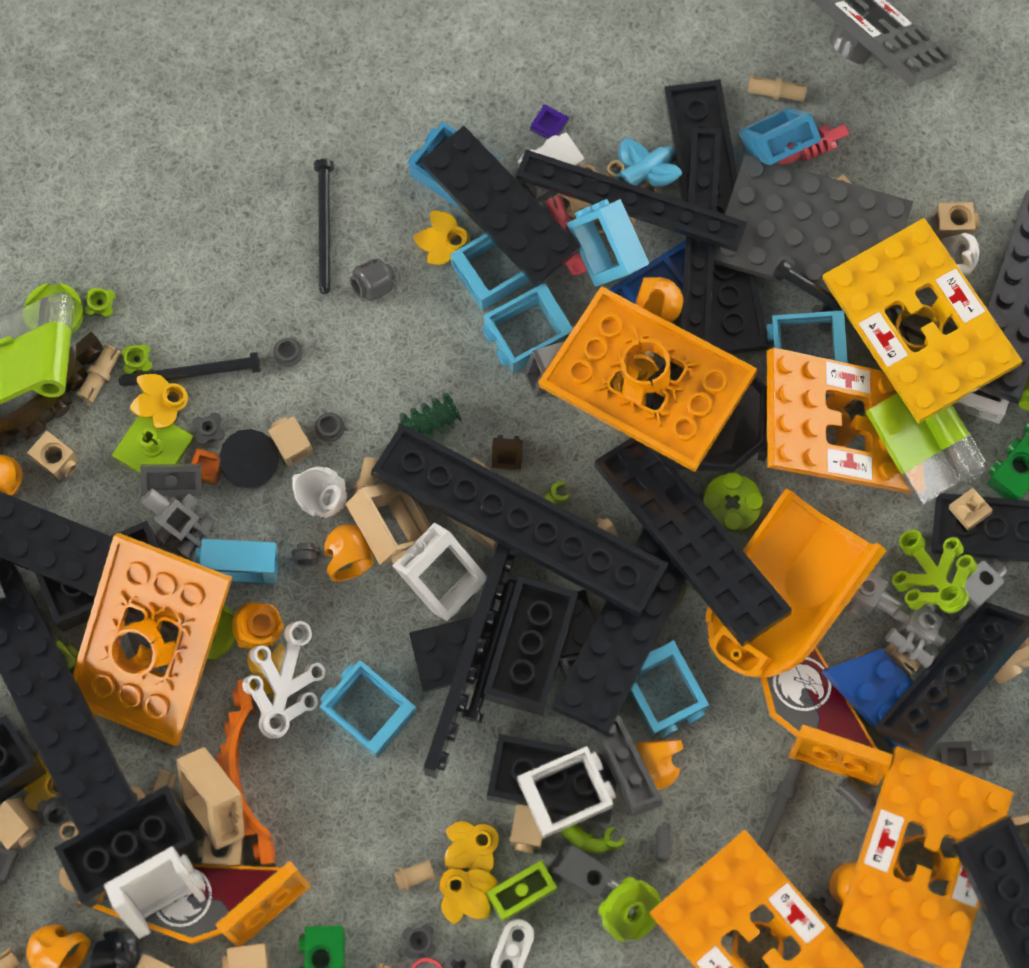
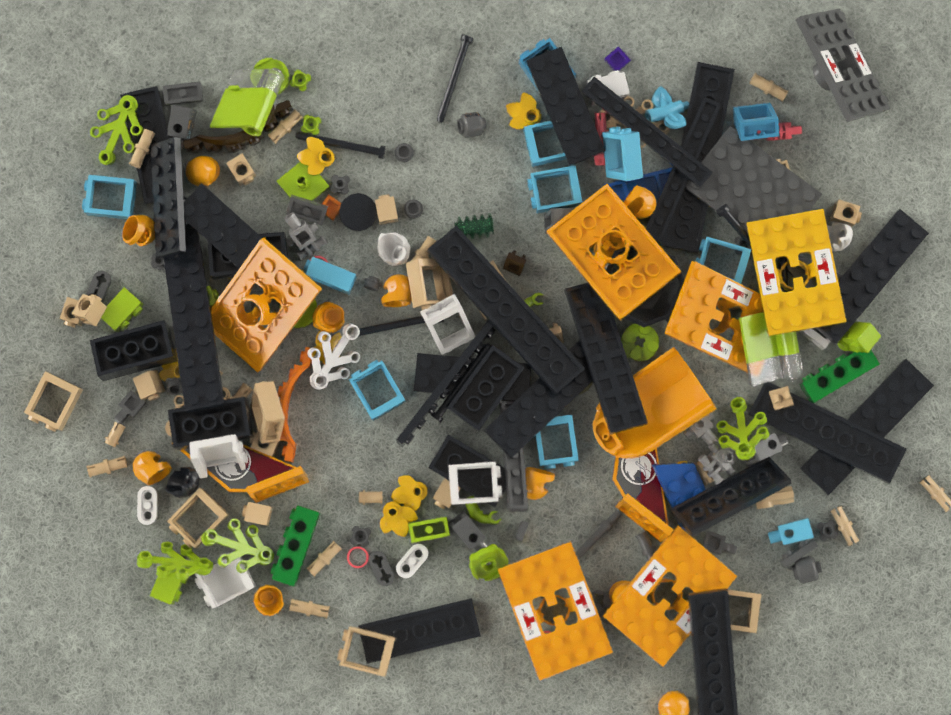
camera: 20 degrees right, 10 degrees up
none -> black bar [359,309,444,336]

